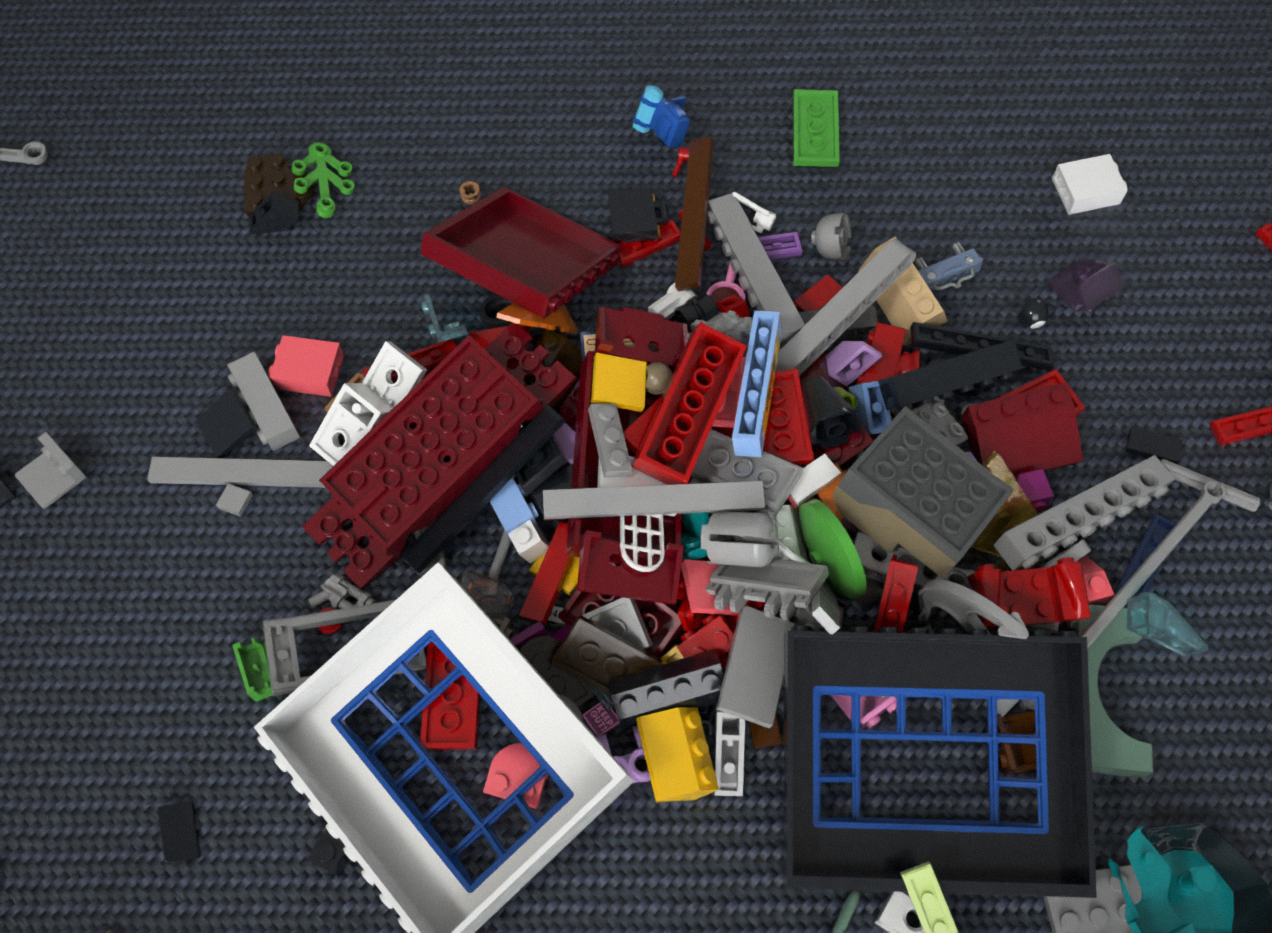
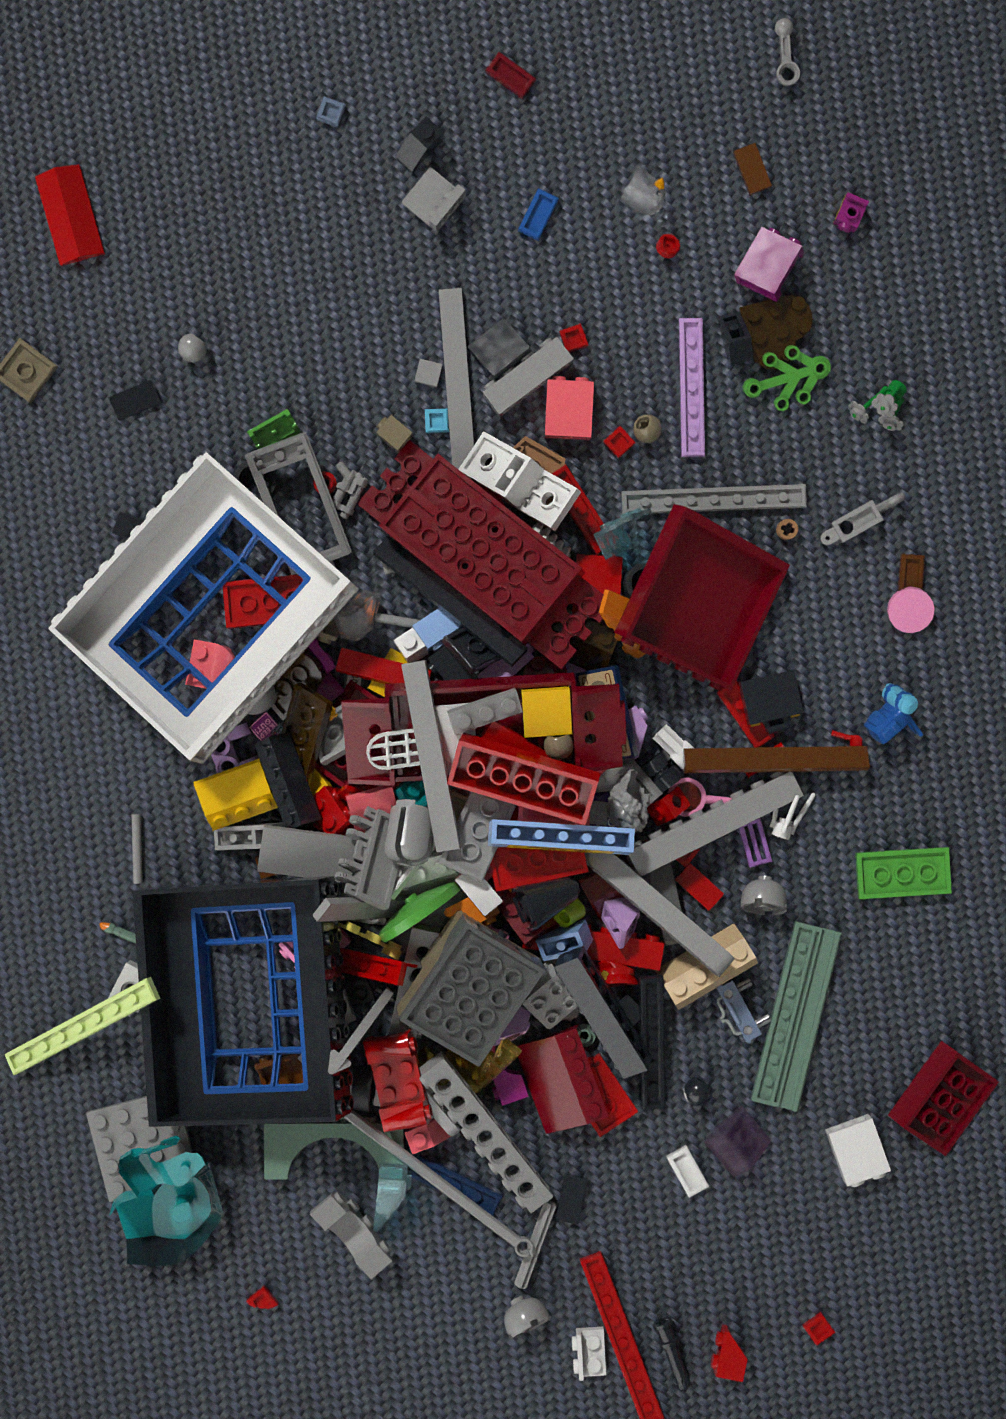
camera: 80 degrees right, 25 degrees up
none -> light grey bar [131,814,143,884]
none -> light grey piece [178,333,207,363]
none -> light grey brick [310,1191,392,1279]
none -> light yellow plant [338,920,402,960]
none -> dark tan brick [376,415,413,453]
none -> medium azure tile [425,408,449,433]
none -> blue tile [518,188,559,241]
none -> red tile [559,324,588,353]
none -> red tile [603,426,636,459]
none -> clear piece [620,164,666,215]
none -> light grey tile [621,484,807,515]
none -> dark tan piece [633,414,662,443]
none -> red tile [656,234,680,258]
none -> white tile [666,1145,709,1198]
none -> lavender tile [679,318,705,457]
none -> reddish brown tile [733,143,772,196]
none -> panel [734,227,804,302]
none -> sand green plate [750,921,842,1112]
none -> light grey piece [820,492,906,545]
none -> magenta brick [833,192,869,233]
none -> light grey plant [848,380,907,431]
none -> bright pink tile [887,587,935,633]
none -> dark red slope [888,1040,999,1156]
none -> reddish brown tile [897,554,925,591]

